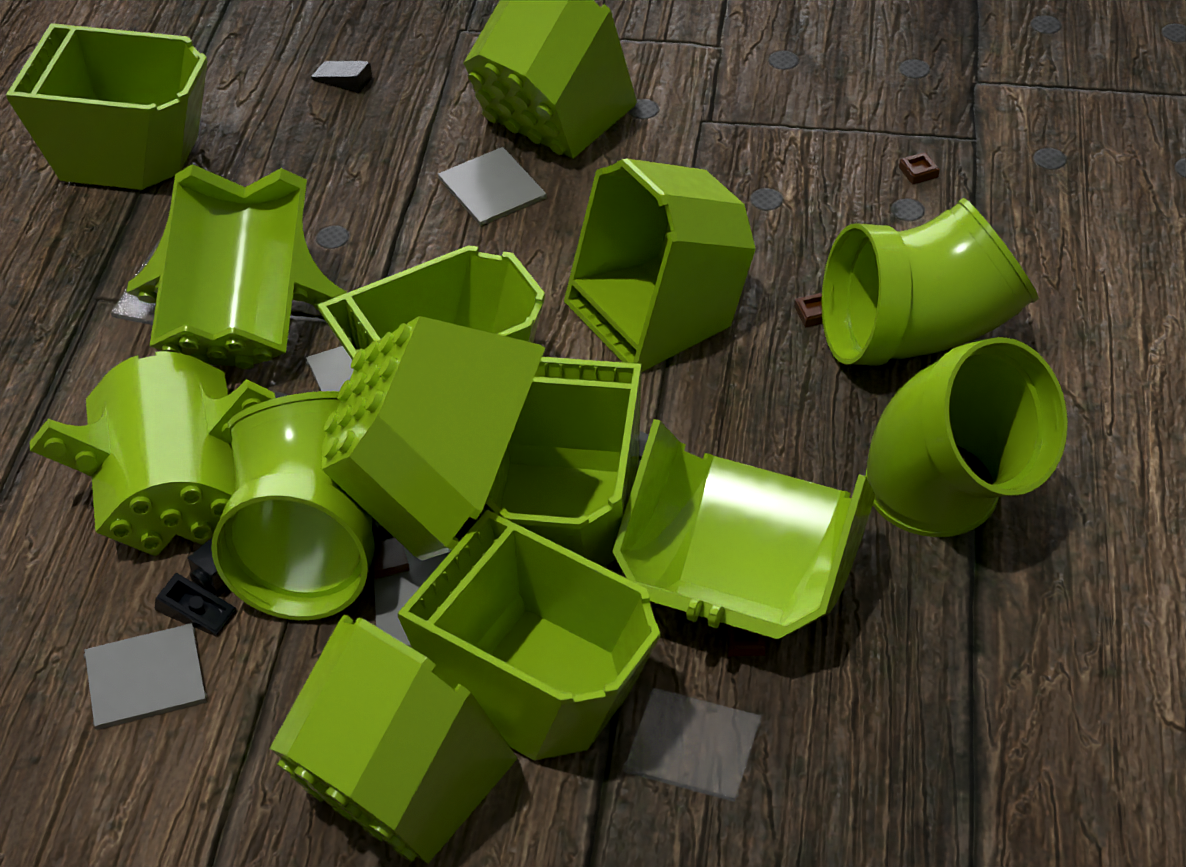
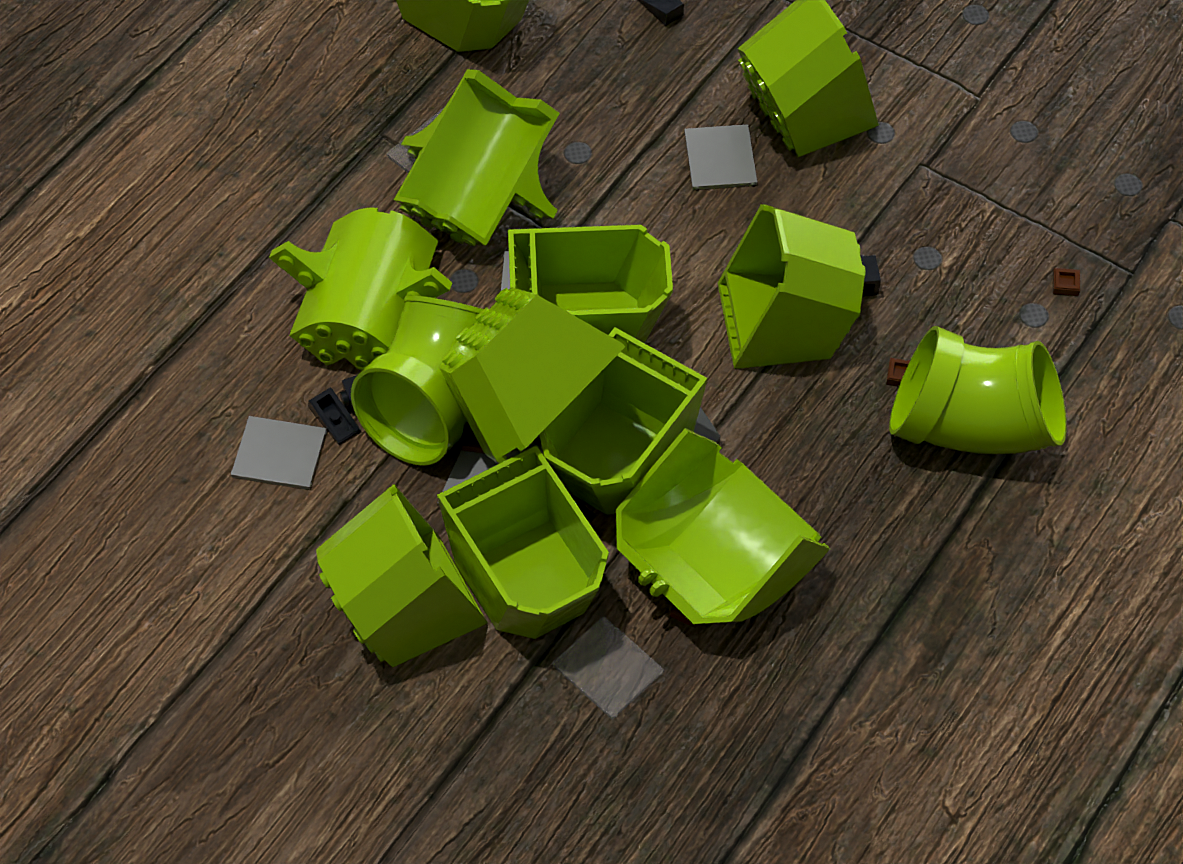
camera: 25 degrees right, 10 degrees up
lime cylinder [865,337,1068,537] -> none

